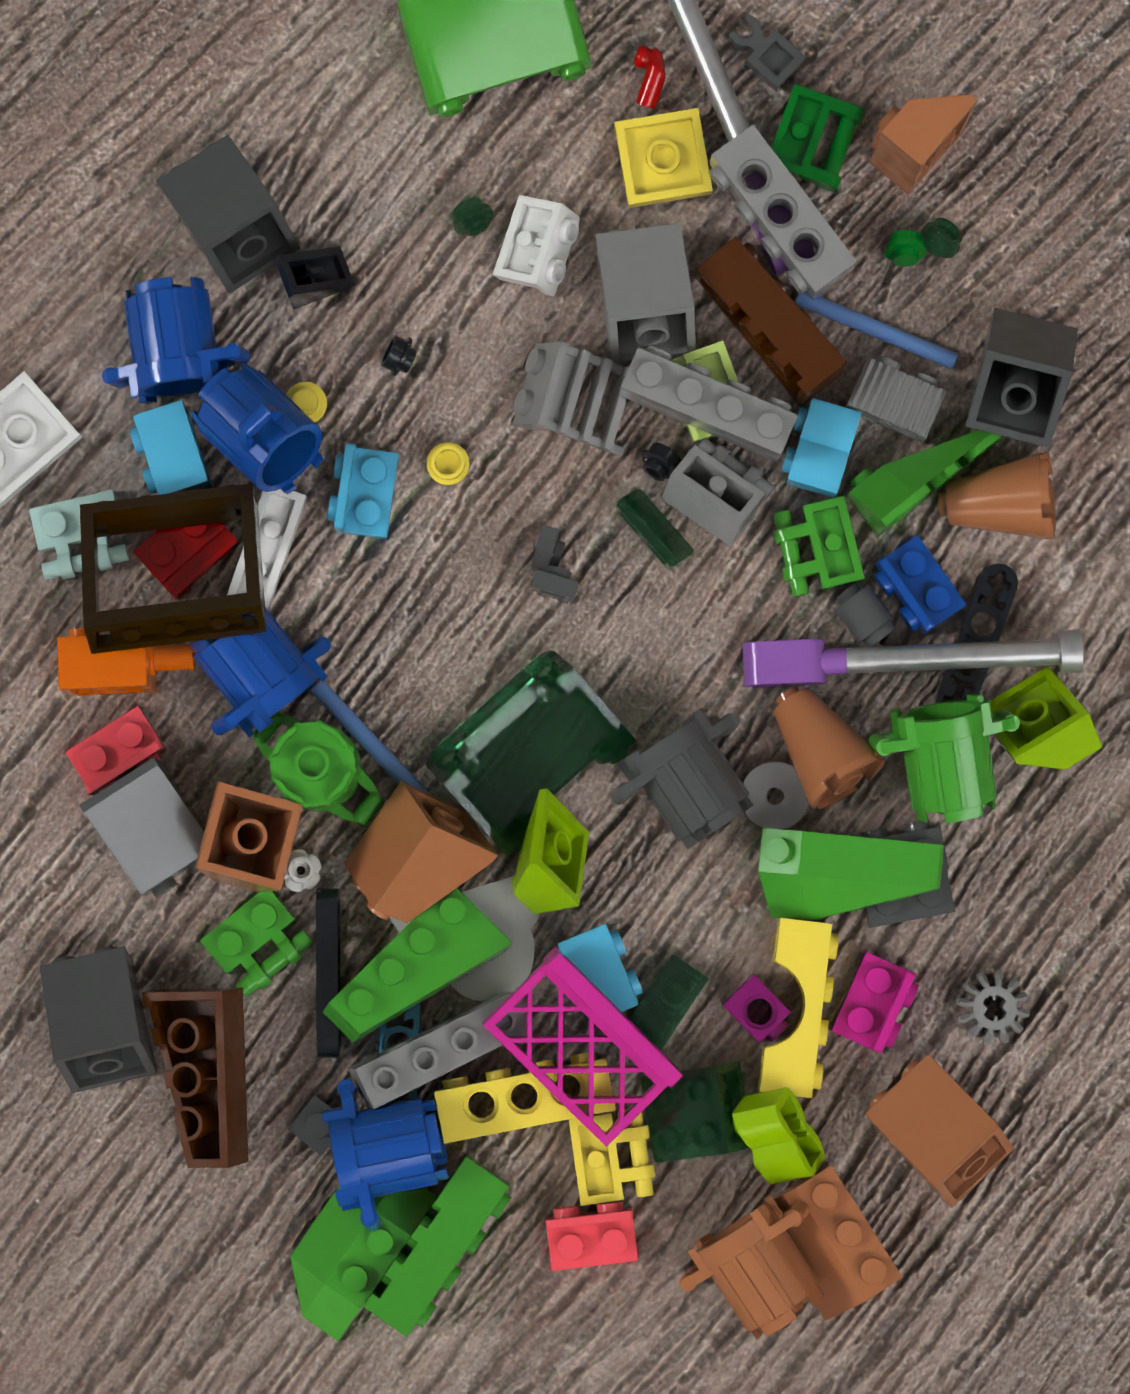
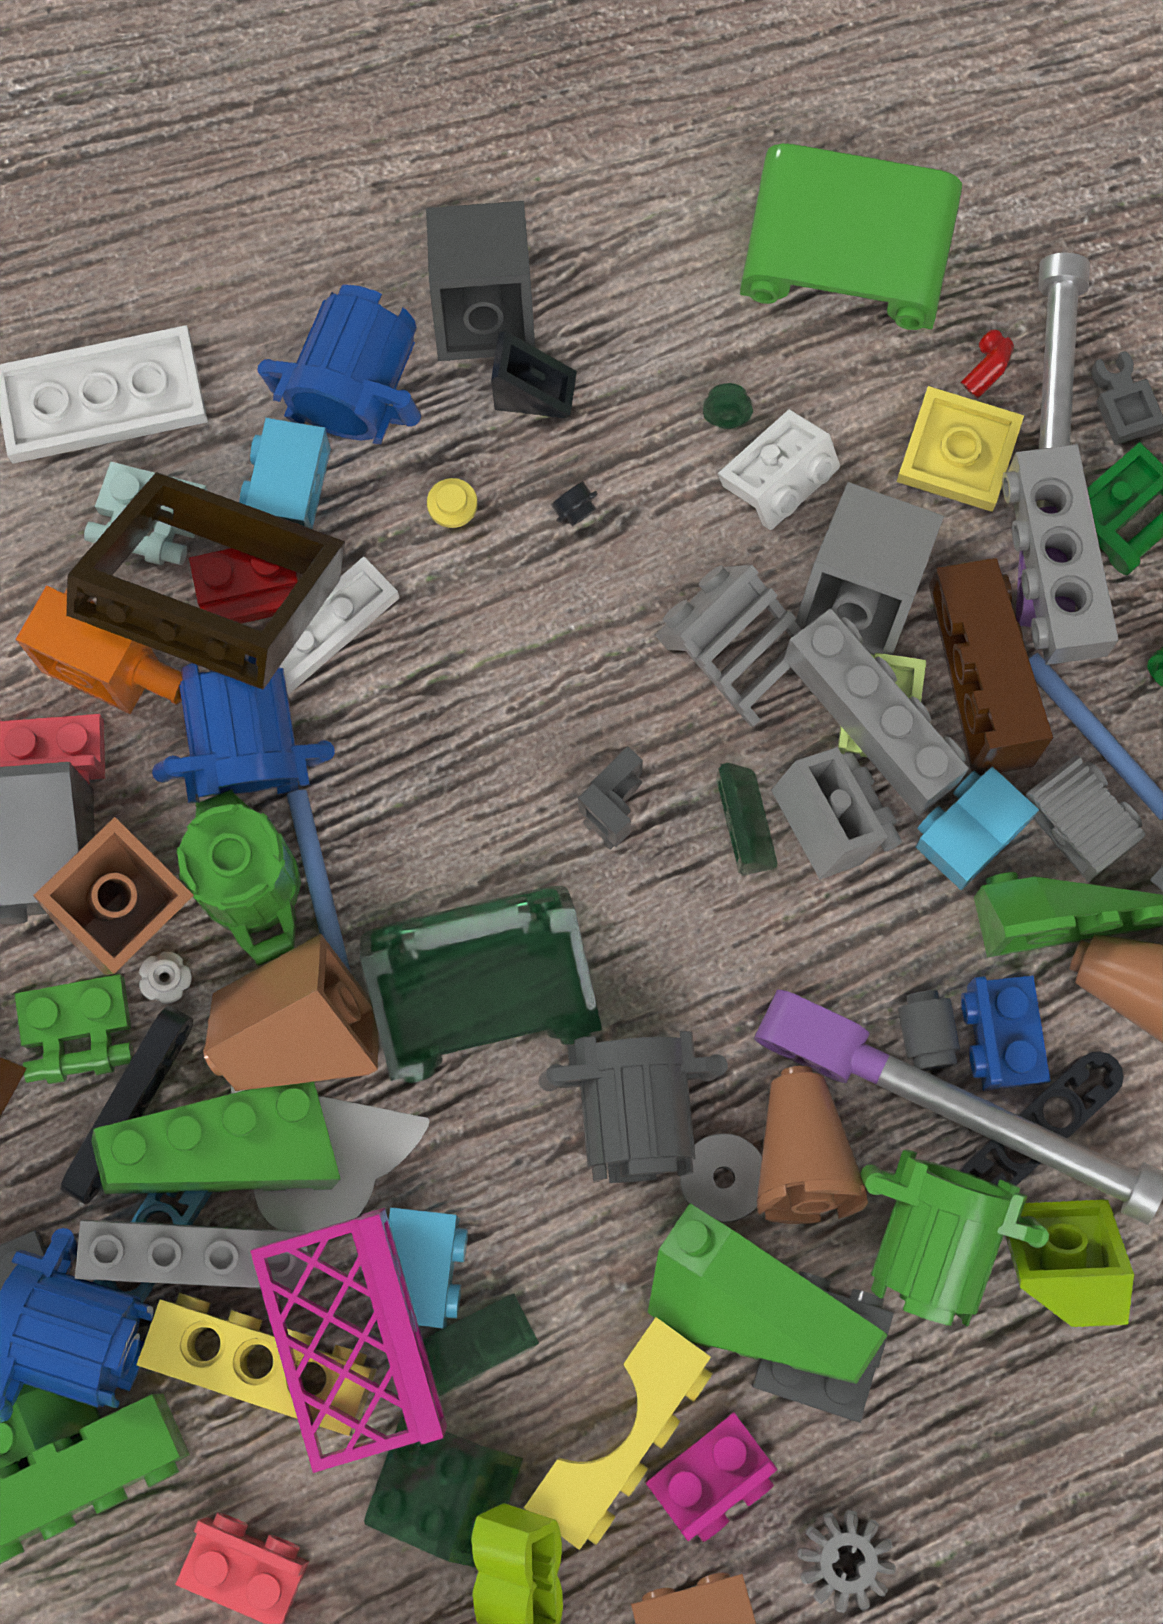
camera: 30 degrees right, 10 degrees down
blue container [191,362,323,494] -> none
medium azure bracket [328,443,399,540] -> none
light yellow plate [427,442,470,486] -> none
lime slope [512,788,589,914] -> none
light yellow plate [569,1110,656,1206] -> none
black plate [641,442,681,481] -> none
magenta brick [721,974,791,1043] -> none
bright green plate [773,496,865,597] -> none

